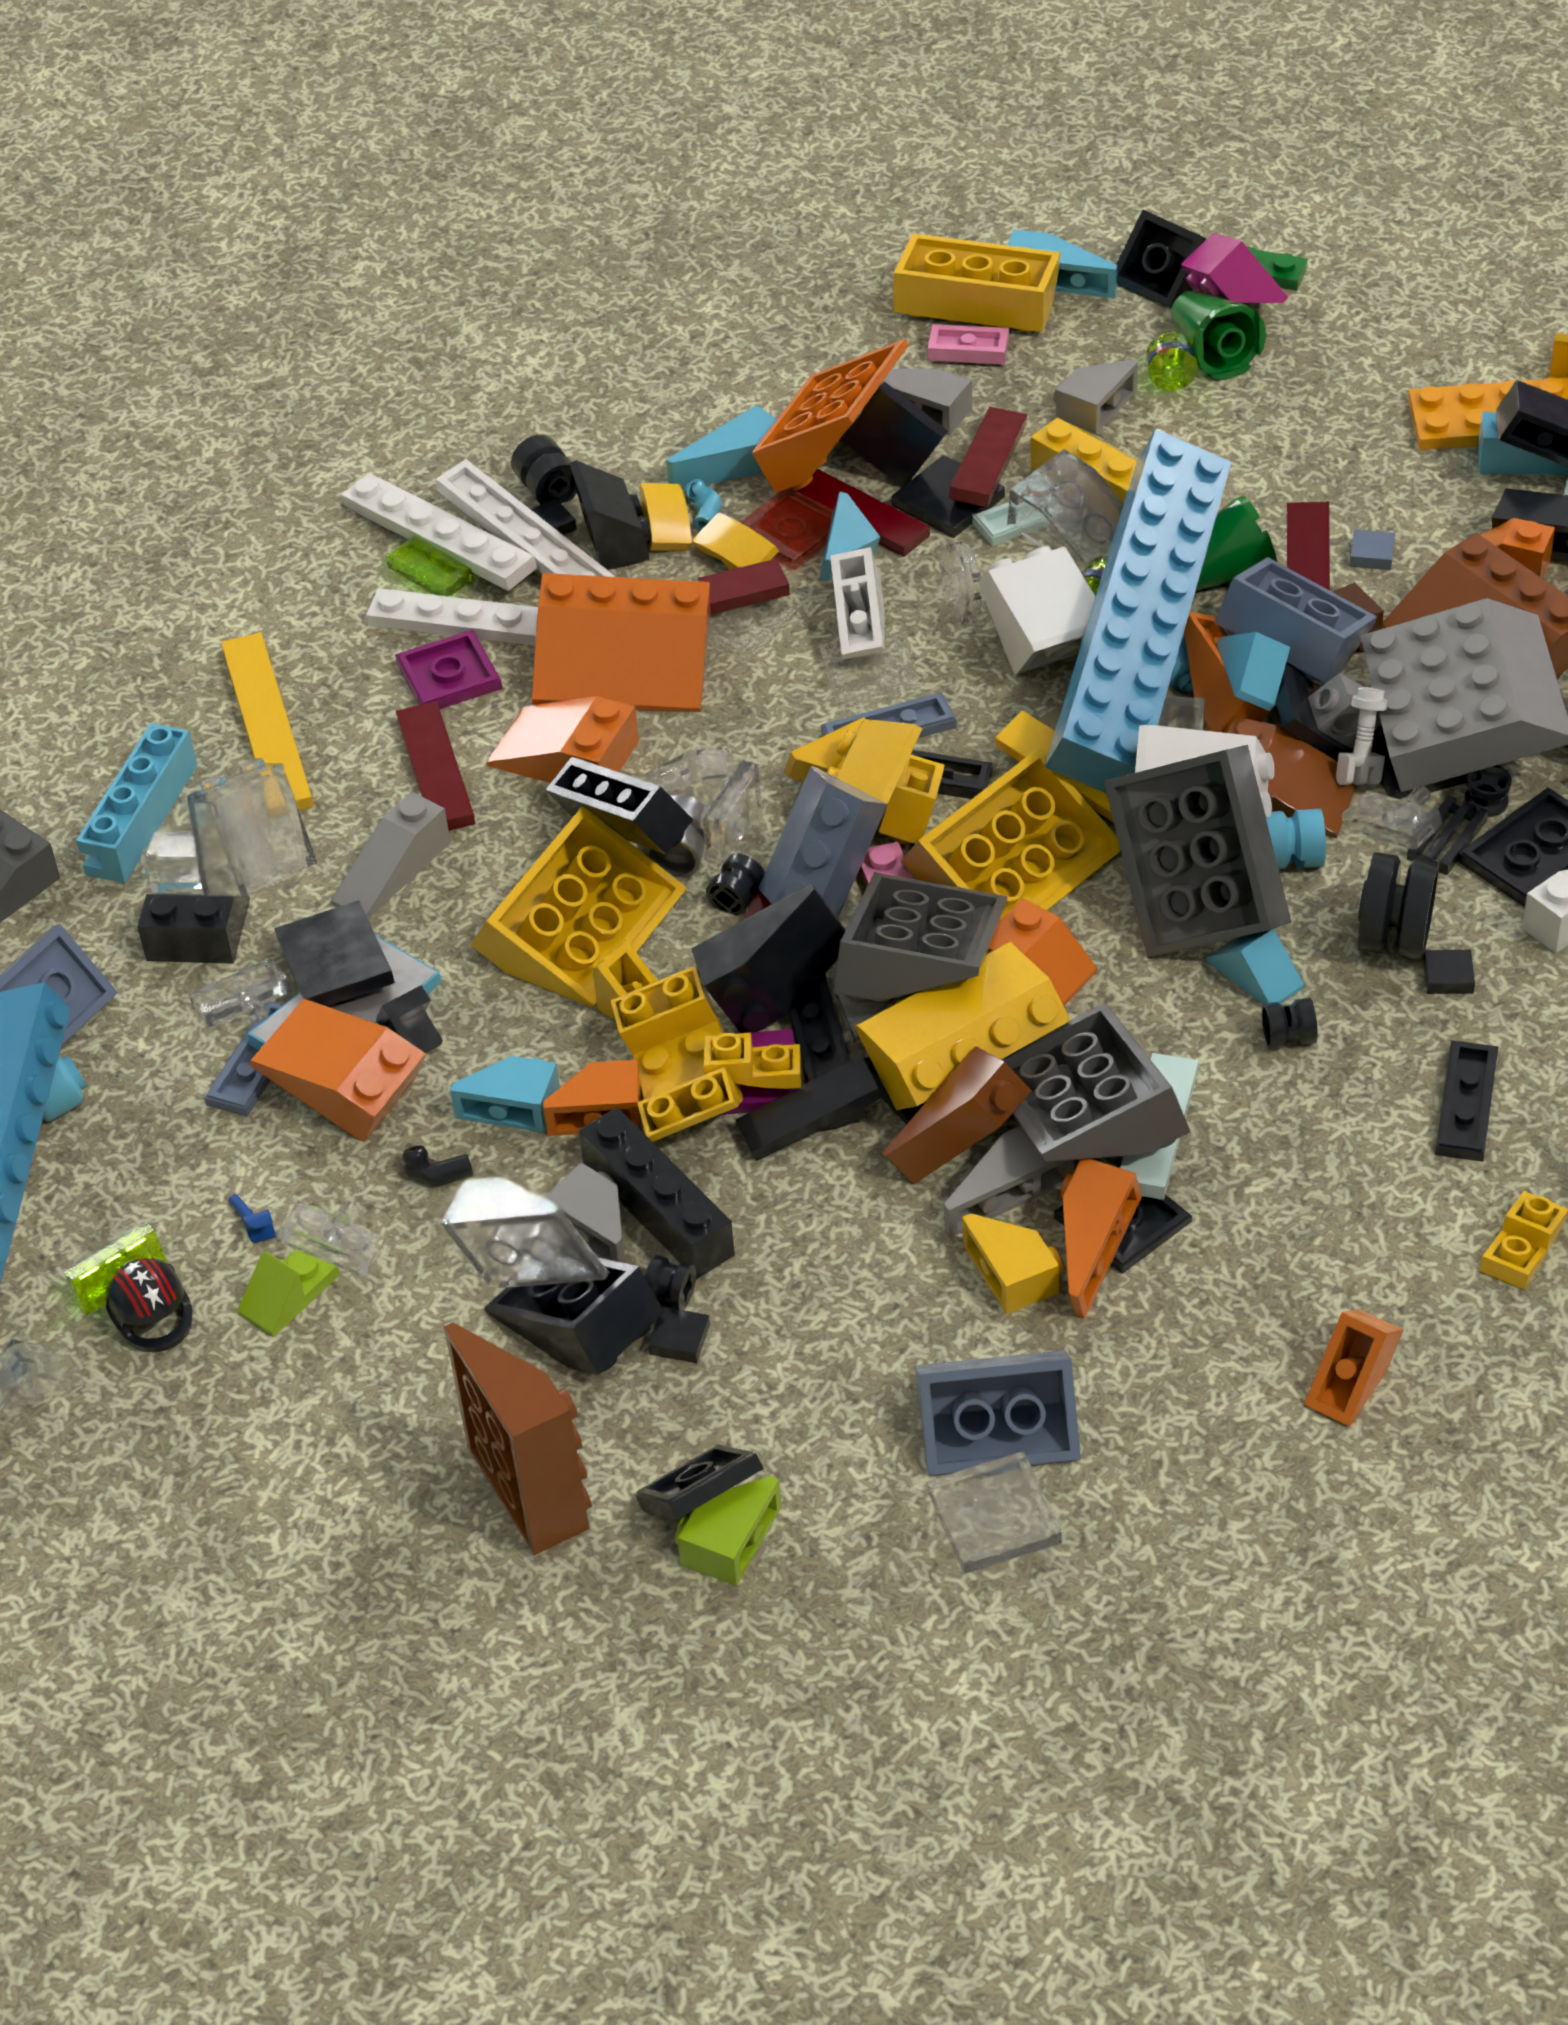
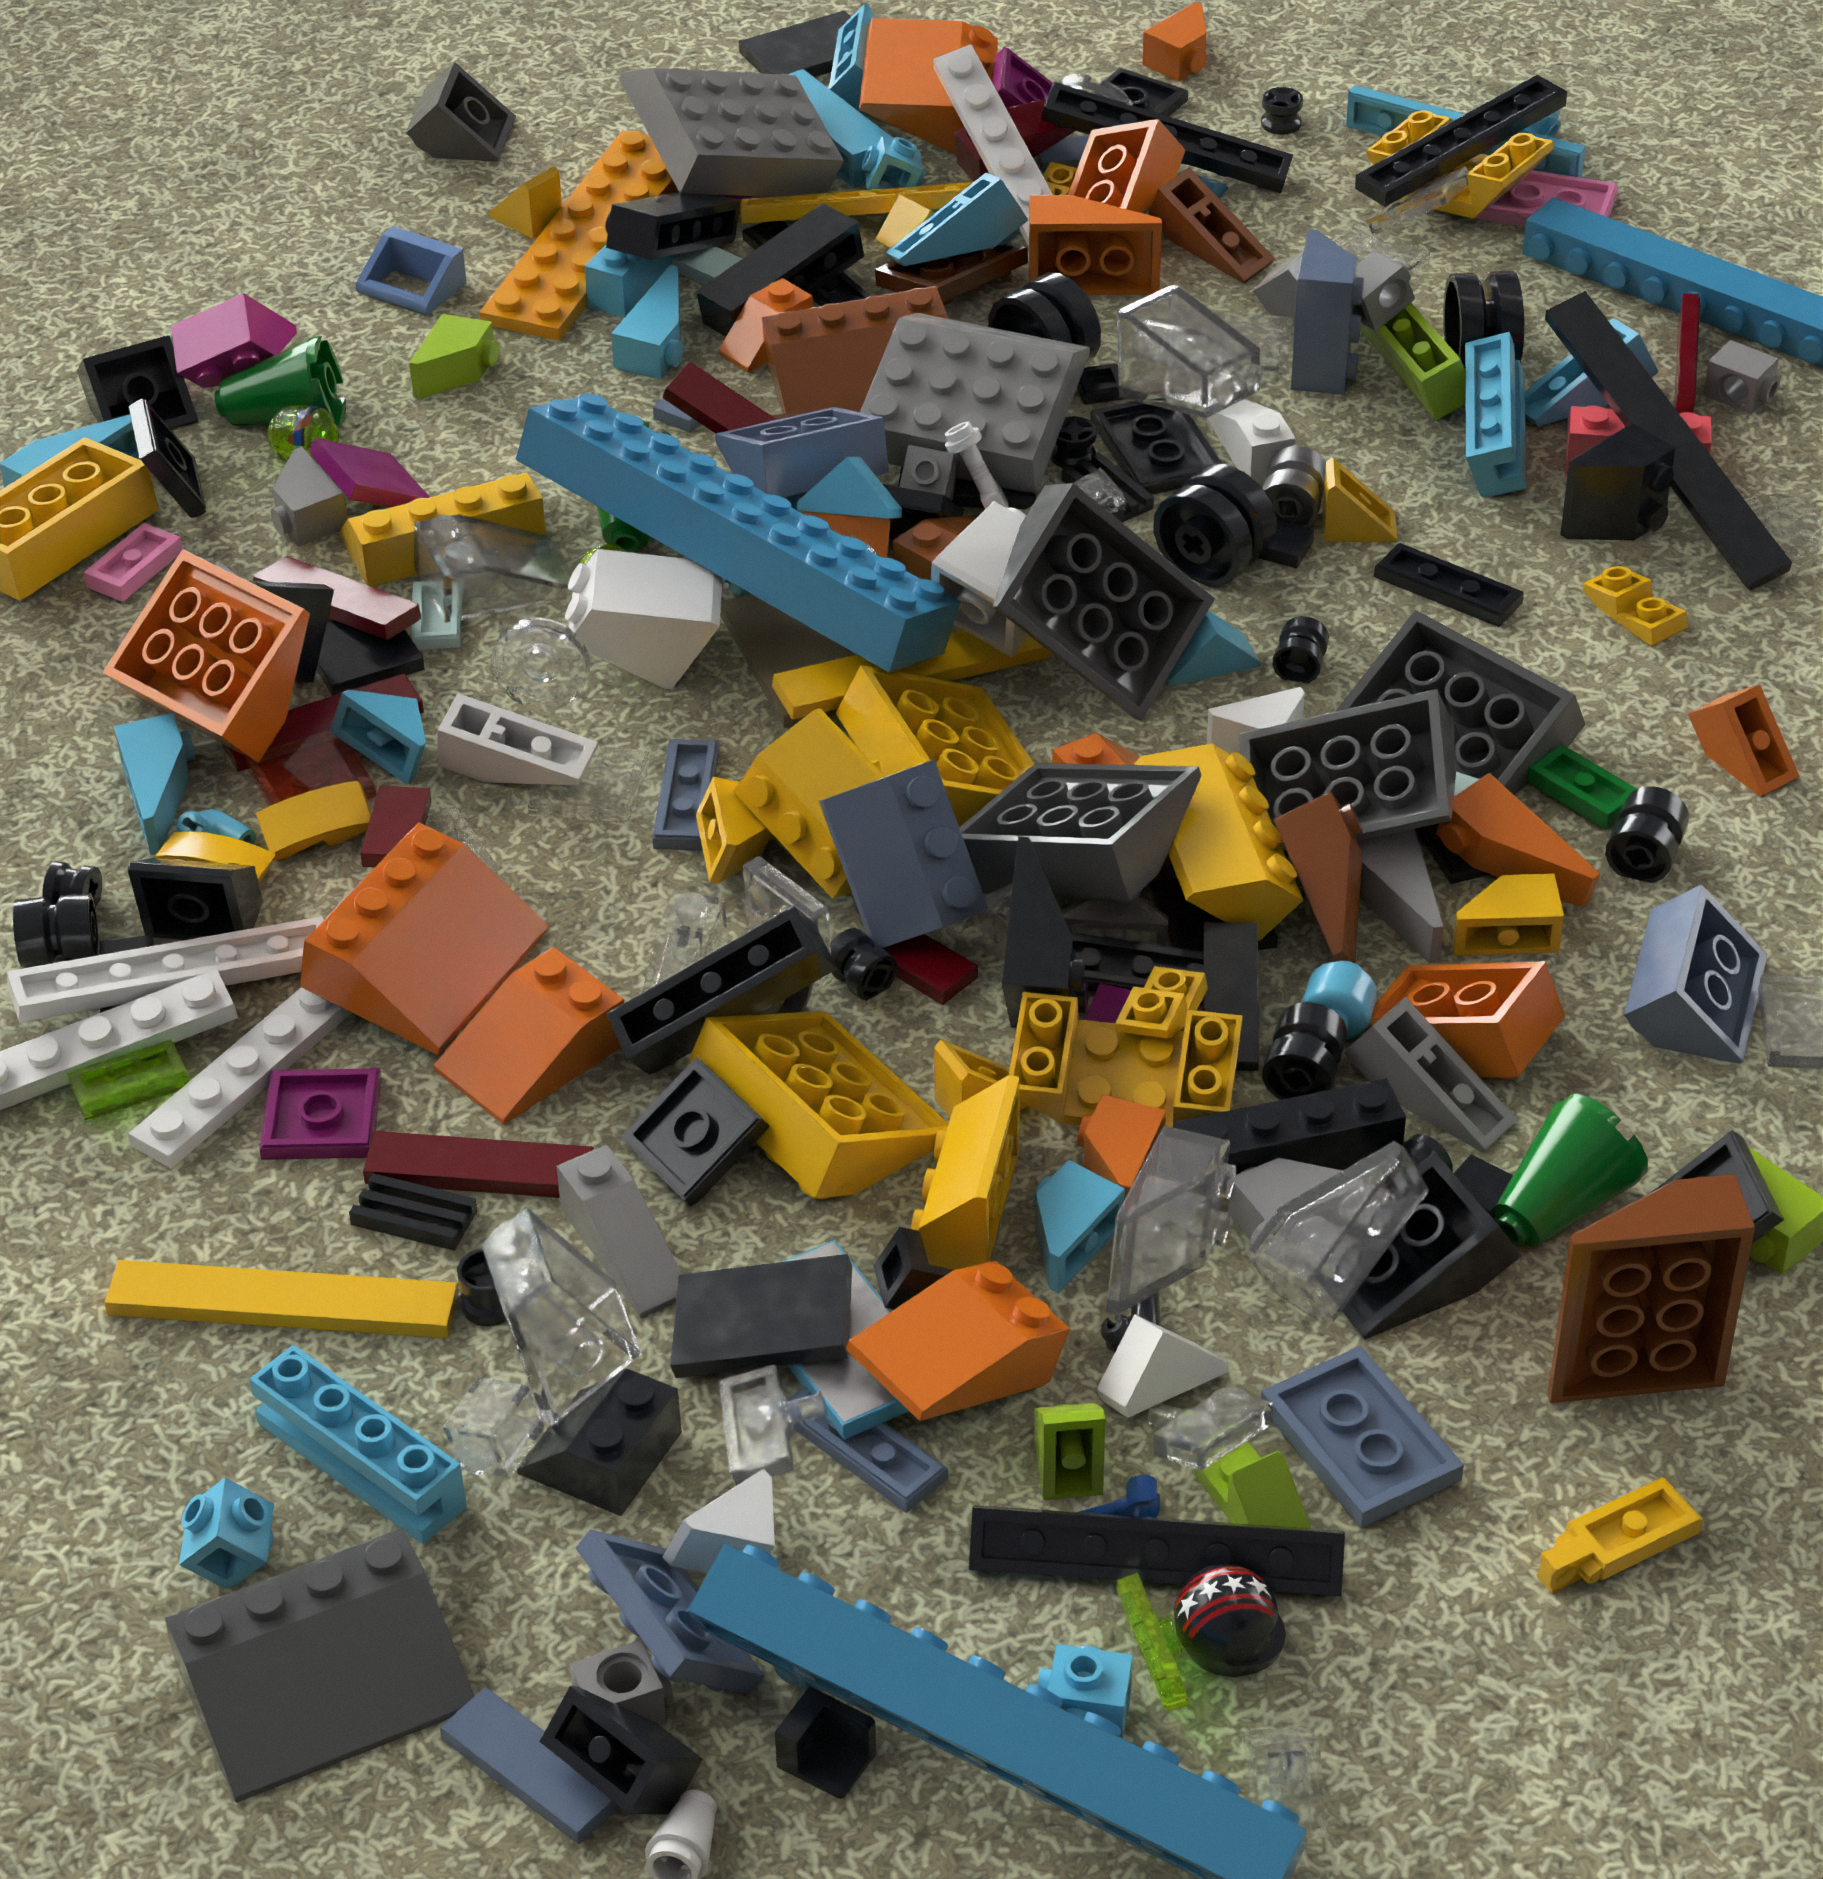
camera: 70 degrees left, 5 degrees down
none -> black wheel [42,861,102,908]
none -> black tile [129,399,206,518]
none -> medium azure brick [179,1478,274,1588]
none -> magenta tile [309,438,430,508]
none -> black tile [349,1173,477,1251]
none -> medium blue tile [356,226,467,316]
none -> lime slope [409,314,499,398]
none -> black wheel [457,1247,519,1327]
none -> medium azure slope [611,265,684,380]
none -> black tile [620,1056,770,1206]
none -> white slope [662,1469,775,1573]
none -> yellow slope [911,1075,1020,1270]
none -> black plate [969,1505,1345,1596]
none -> lime slope [1034,1403,1105,1500]
none -> medium azure brick [1037,1644,1133,1739]
none -> white slope [1097,1314,1229,1418]
none -> clear slope [1106,1126,1236,1315]
none -> white slope [1207,687,1305,754]
none -> sand blue plate [1260,1345,1464,1529]
none -> flat silver wheel [1262,445,1326,528]
none -> black wheel [1262,1002,1348,1100]
none -> medium azure head [1302,961,1377,1040]
none -> yellow slope [1322,457,1398,542]
none -> dark grey slope [1335,610,1586,795]
none -> light grey slope [1344,997,1518,1153]
none -> orange slope [1363,962,1565,1080]
none -> green cone [1494,1094,1648,1247]
none -> green plate [1527,744,1637,830]
none -> yellow hinge [1537,1477,1703,1594]
none -> black wheel [1605,786,1690,883]

